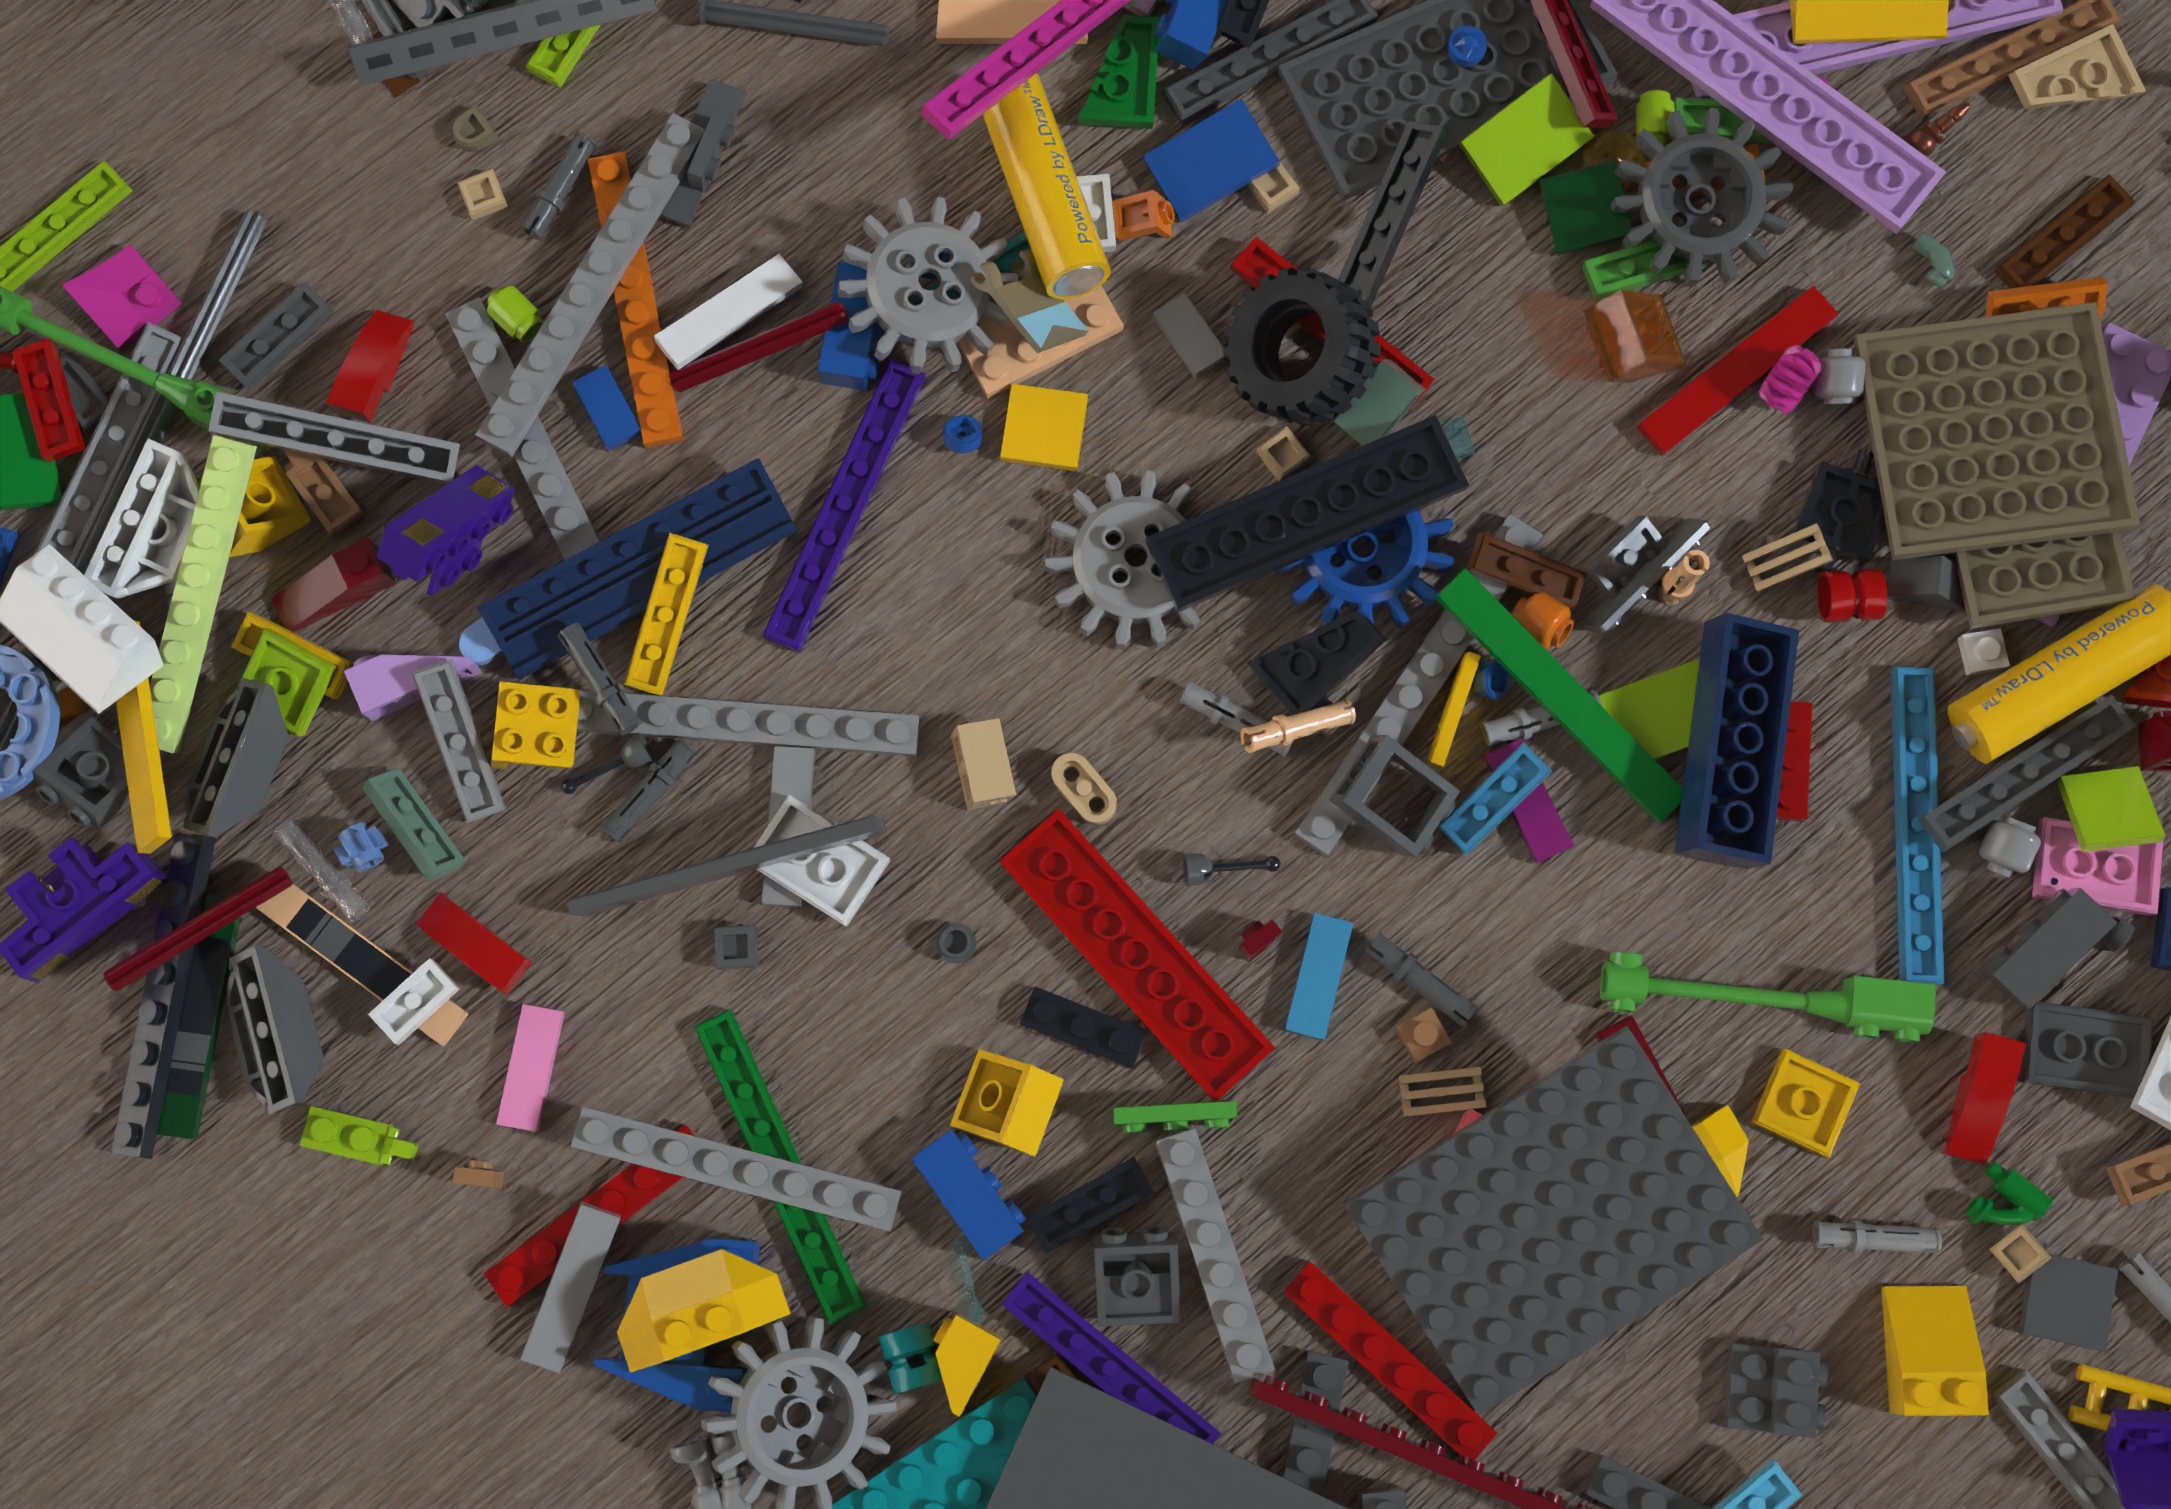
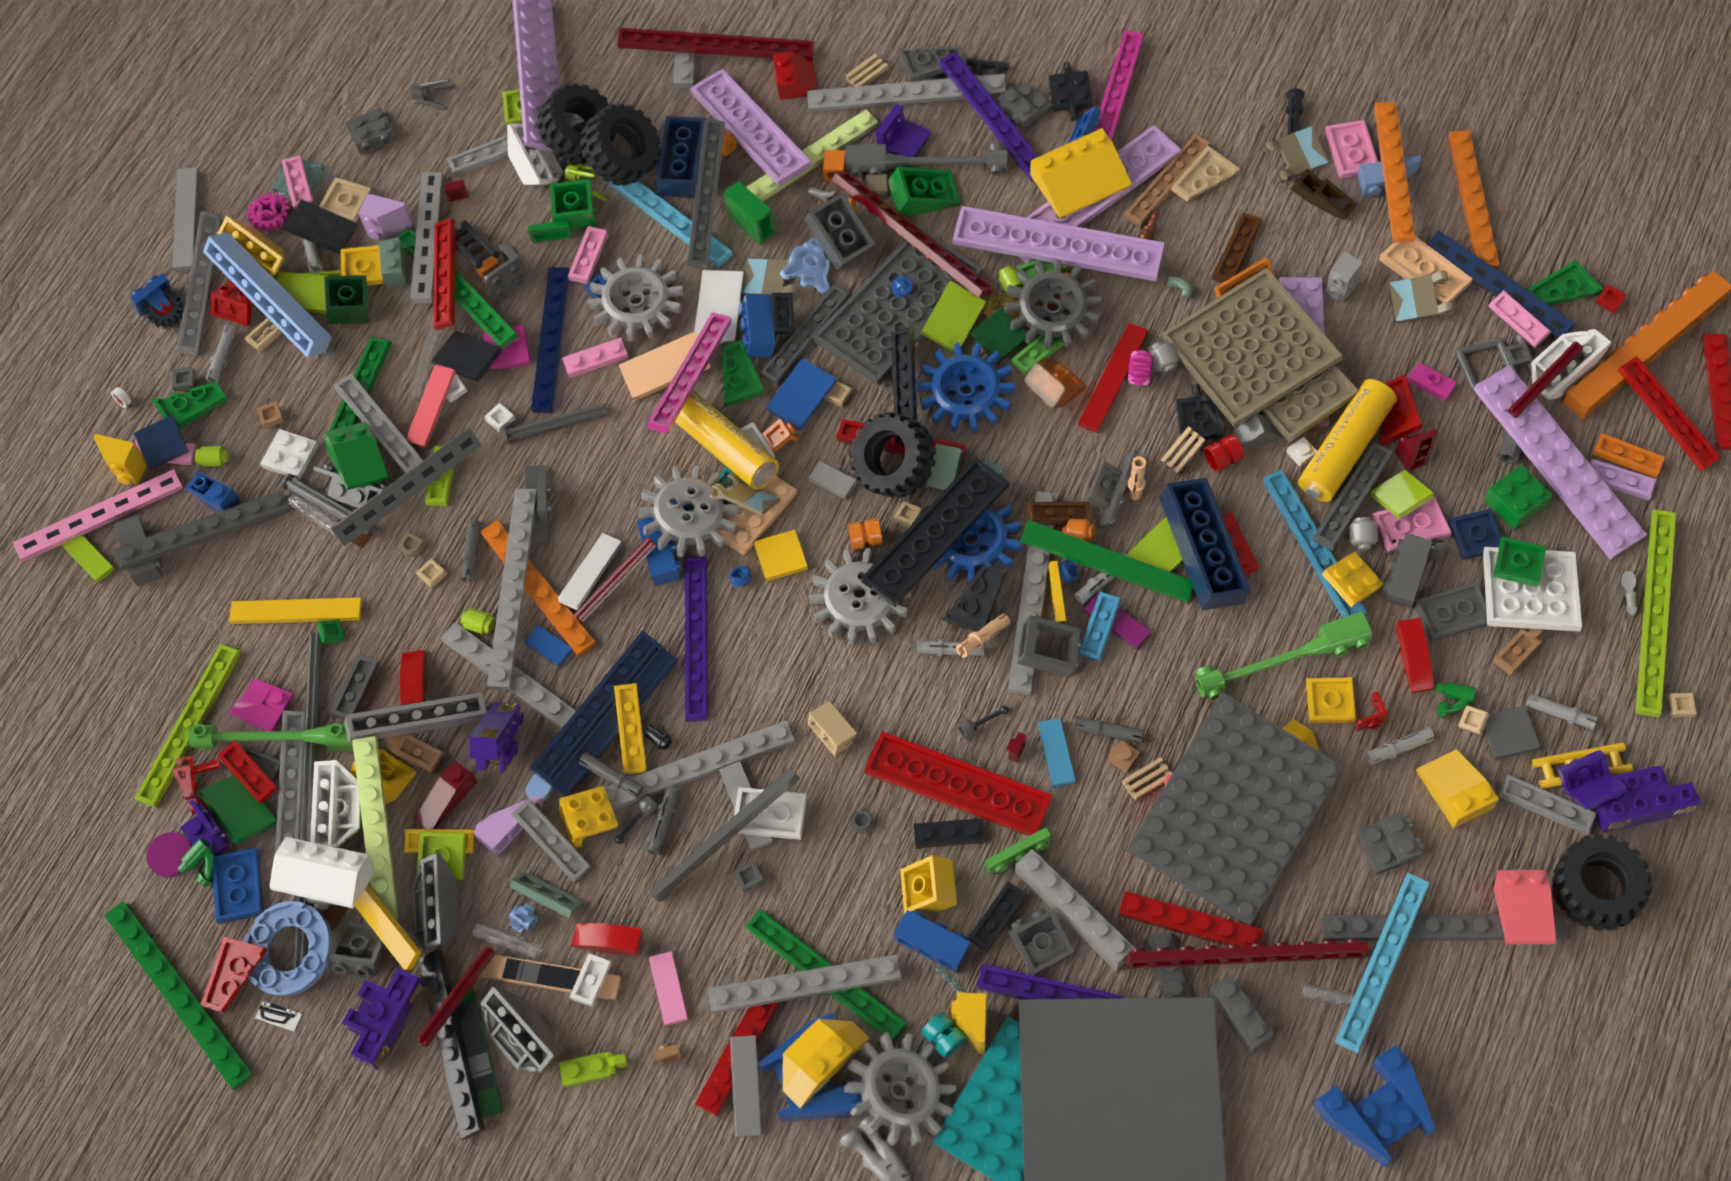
camera: 20 degrees left, 15 degrees down
tan plate [1051,753,1117,825] -> none
none -> yellow tile [229,598,363,624]
none -> green tile [317,619,345,644]
none -> black pin [643,724,672,750]
none -> orange wheel [847,518,883,551]
none -> blue gear [917,343,1015,433]
none -> yellow plate [1322,551,1384,607]
none -> red bracket [1355,691,1388,731]

